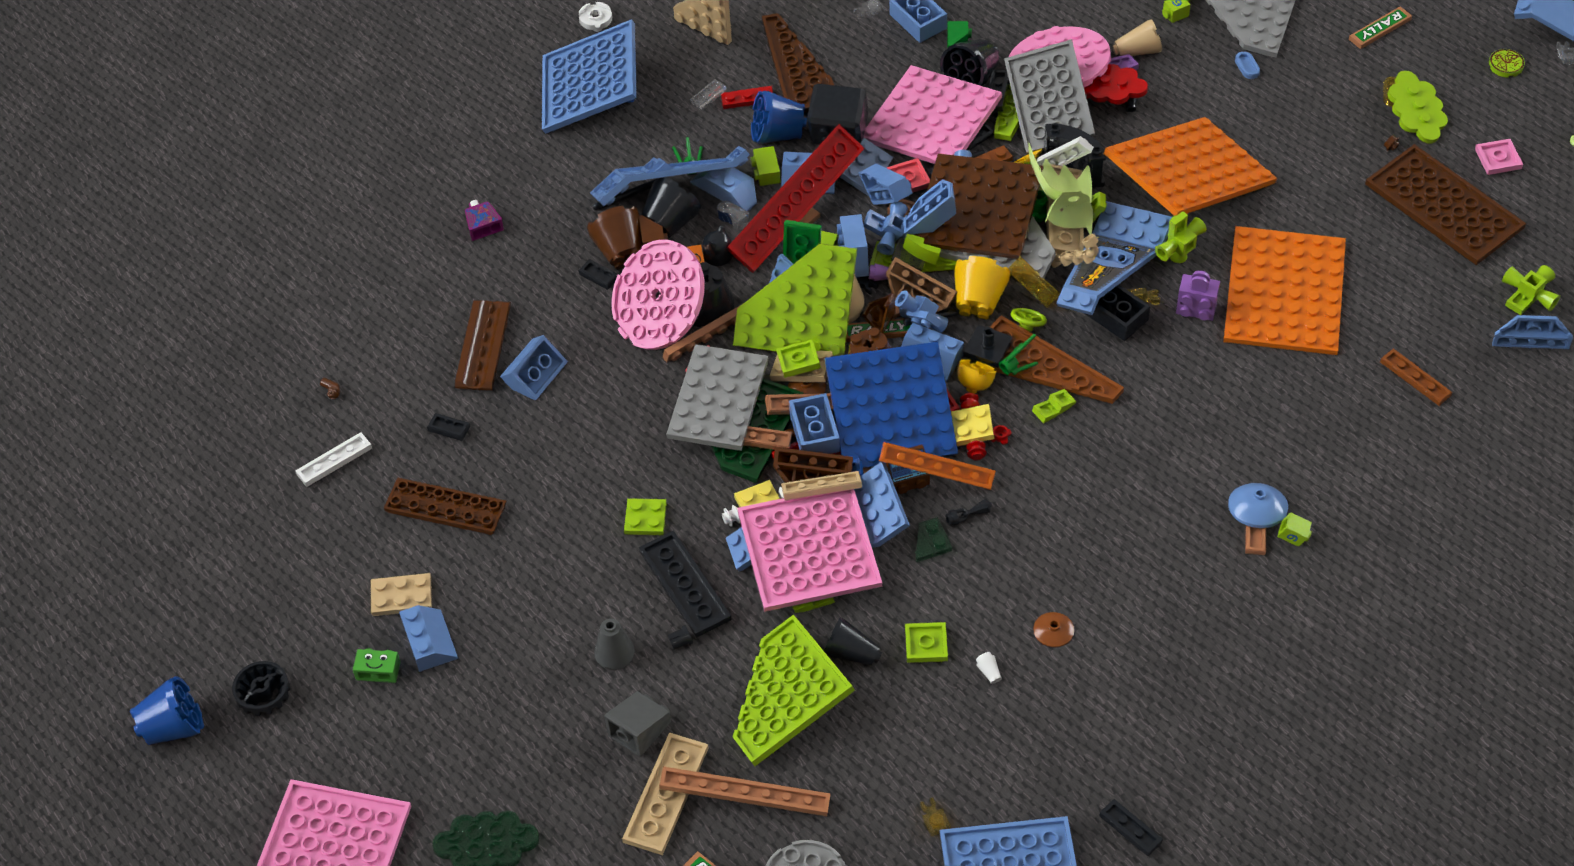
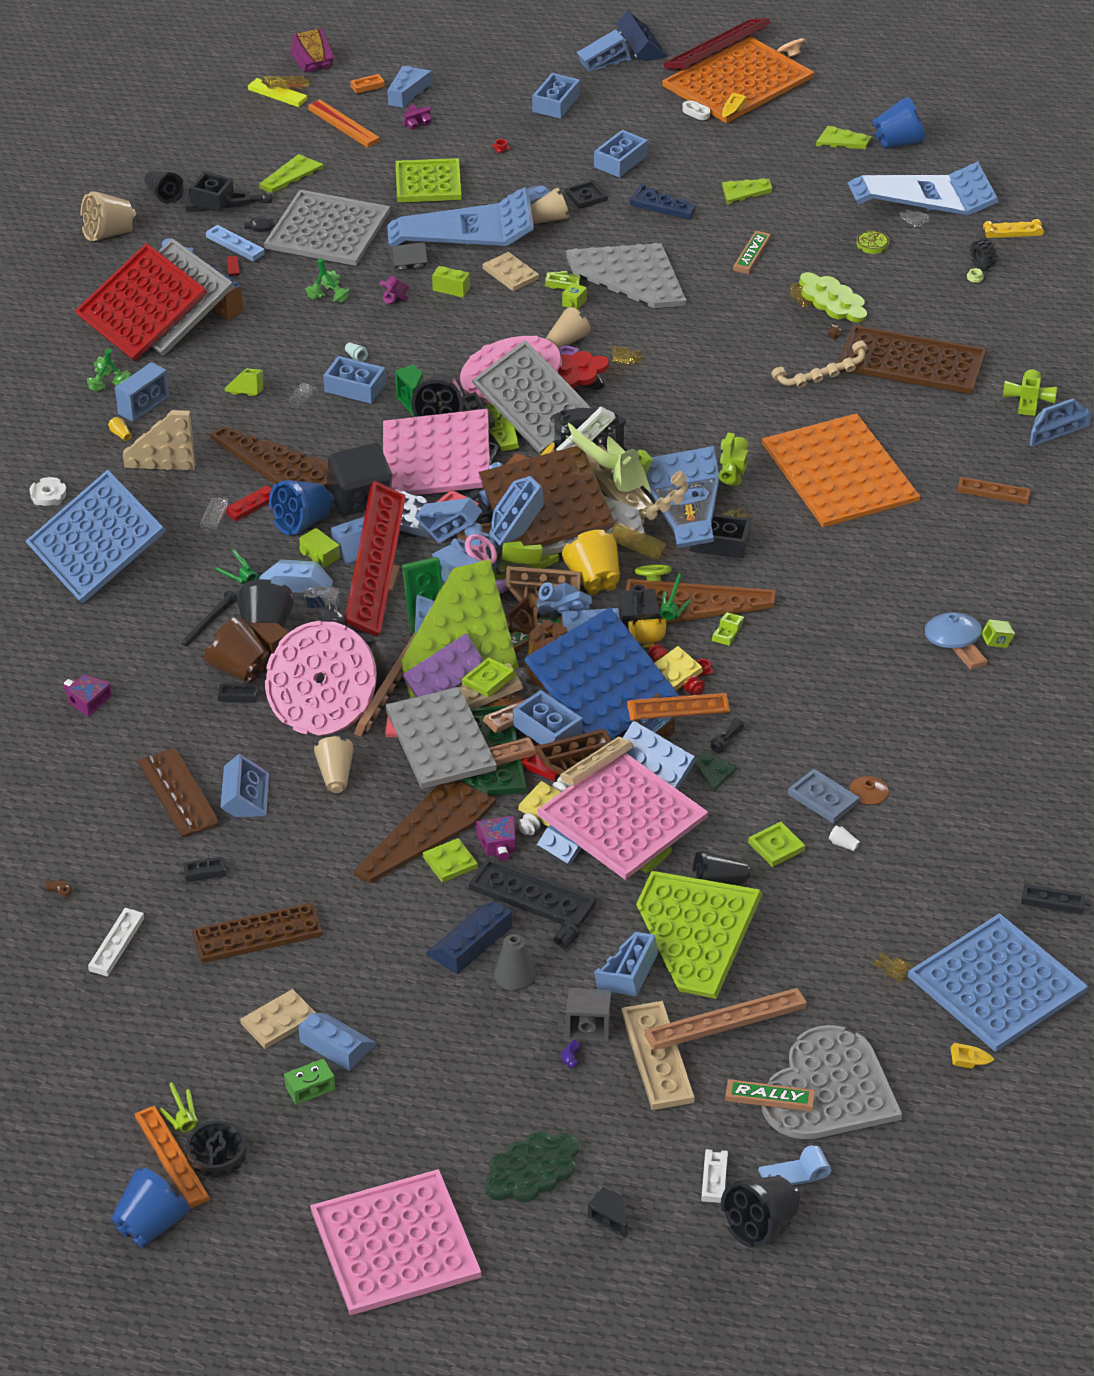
camera: 35 degrees left, 10 degrees down
medium blue wing [590,146,750,206] -> none
orange plate [1104,117,1277,216] -> none
medium lavender brick [1176,271,1220,321] -> none
medium blue tile [1235,52,1260,79] -> none
bright pink plate [1475,139,1523,175] -> none
none -> orange tile [135,1105,210,1208]
none -> lime plant [159,1082,198,1132]
none -> tan cone [314,736,354,793]
none -> reddish brown wing [354,780,496,884]
none -> medium lavender plate [402,634,483,697]
none -> dark blue slope [426,902,512,974]
none -> bright pink piece [465,534,497,565]
none -> magenta torso [476,816,515,861]
none -> dark purple arm [561,1040,581,1068]
none -> medium blue wedge [594,932,658,997]
none -> clear yellow plate [611,346,642,364]
none -> tan bar [771,341,867,388]
none -> sand blue plate [788,769,859,824]

